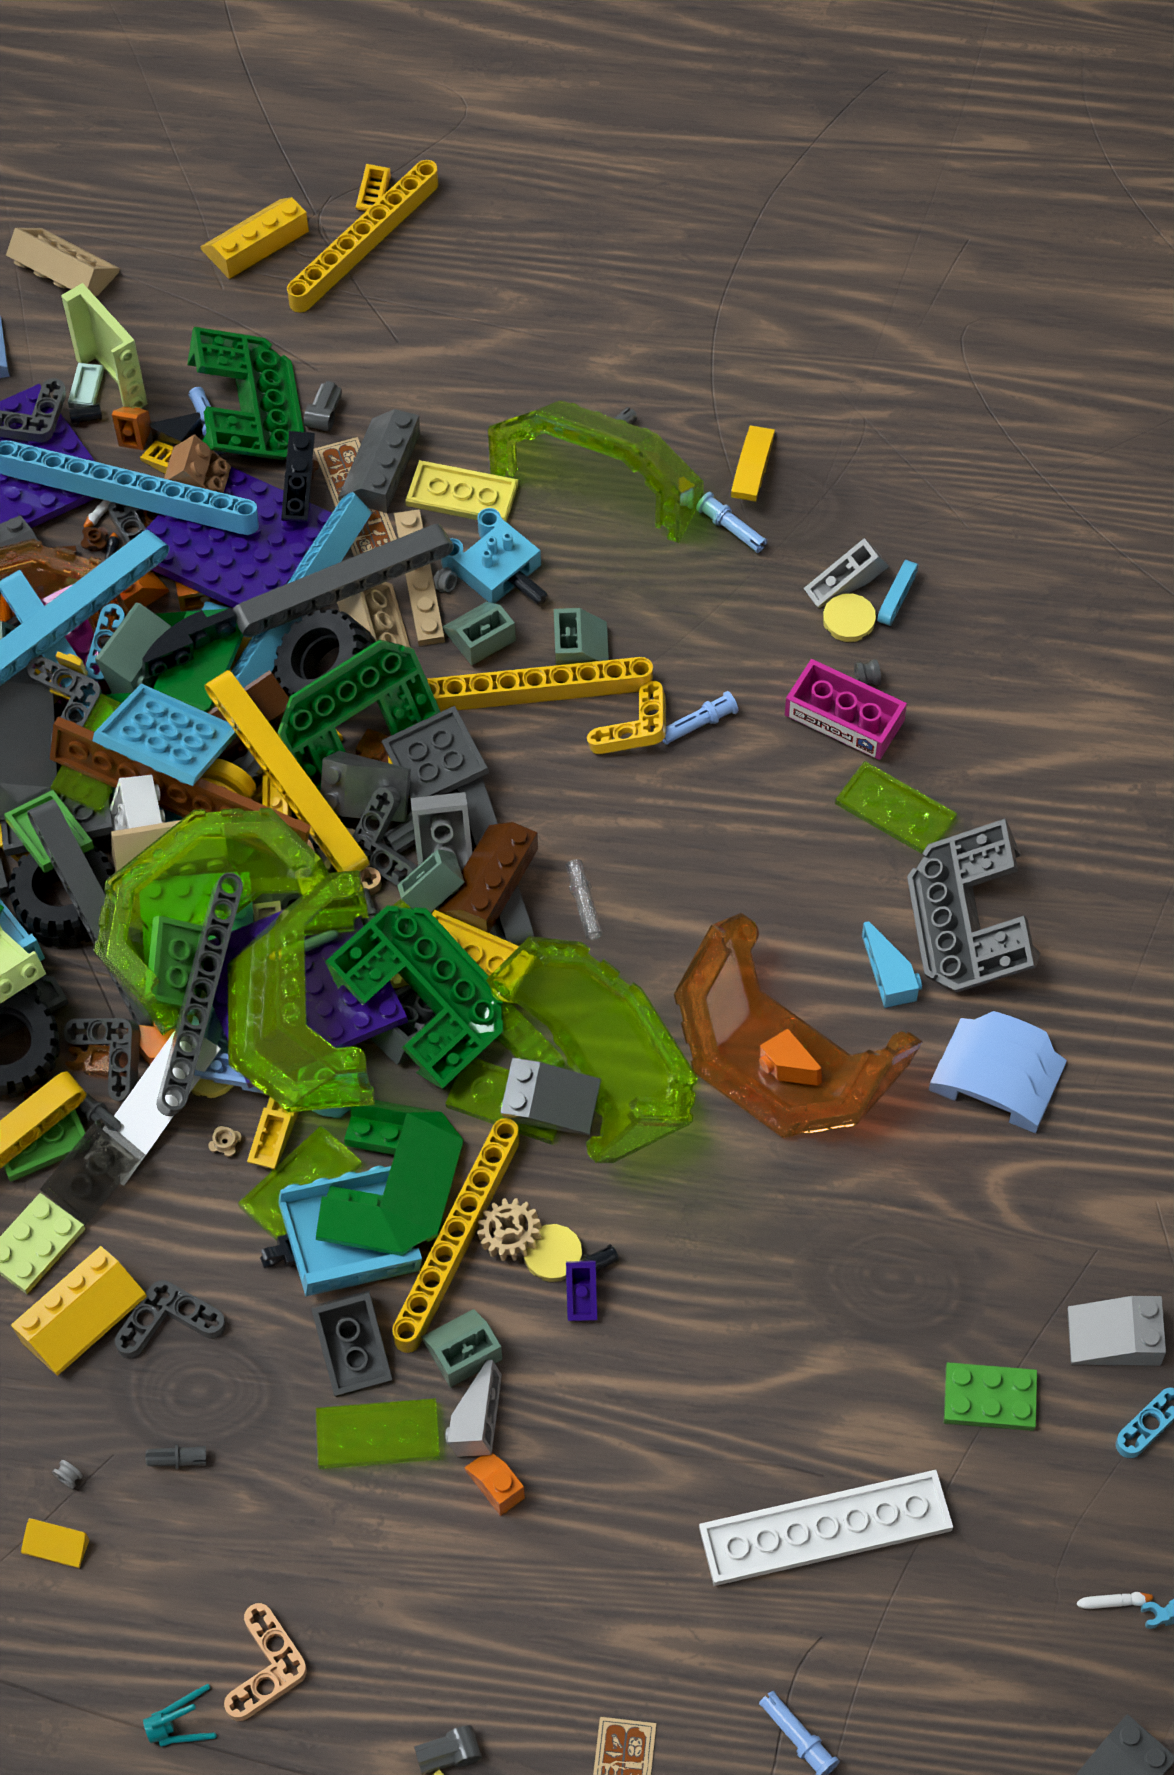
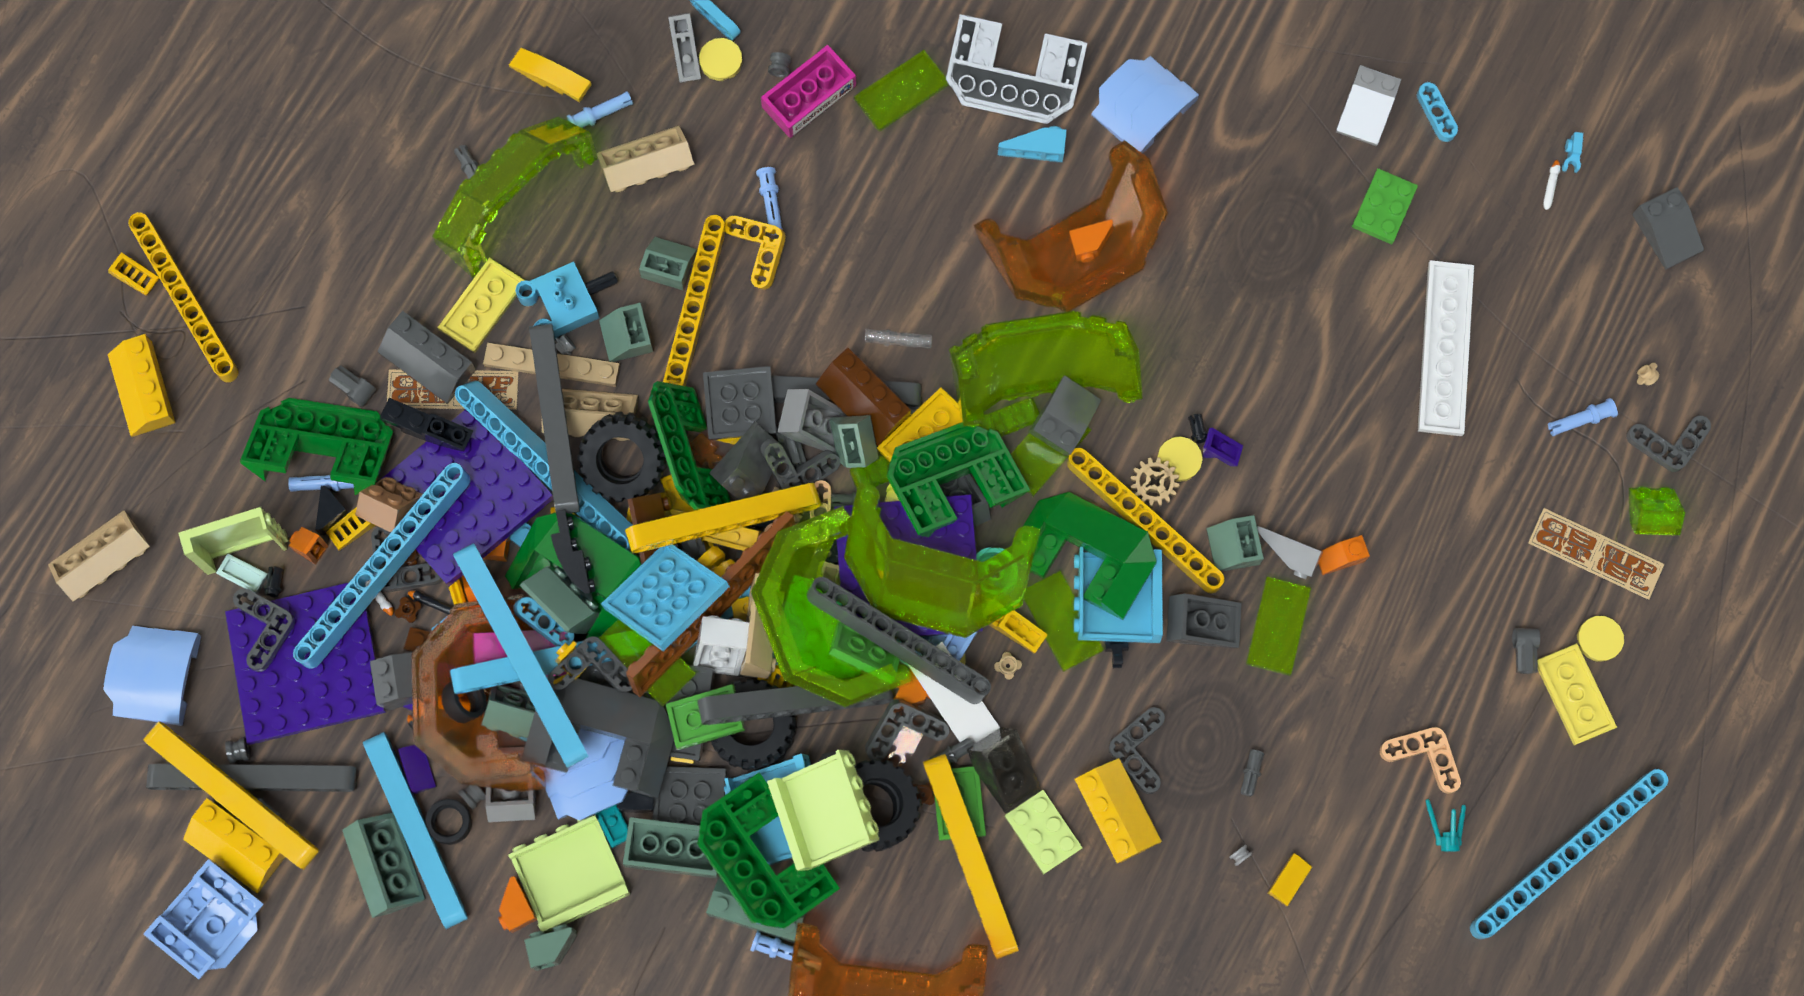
camera: 75 degrees left, 15 degrees up
none -> tan slope [597,126,694,192]

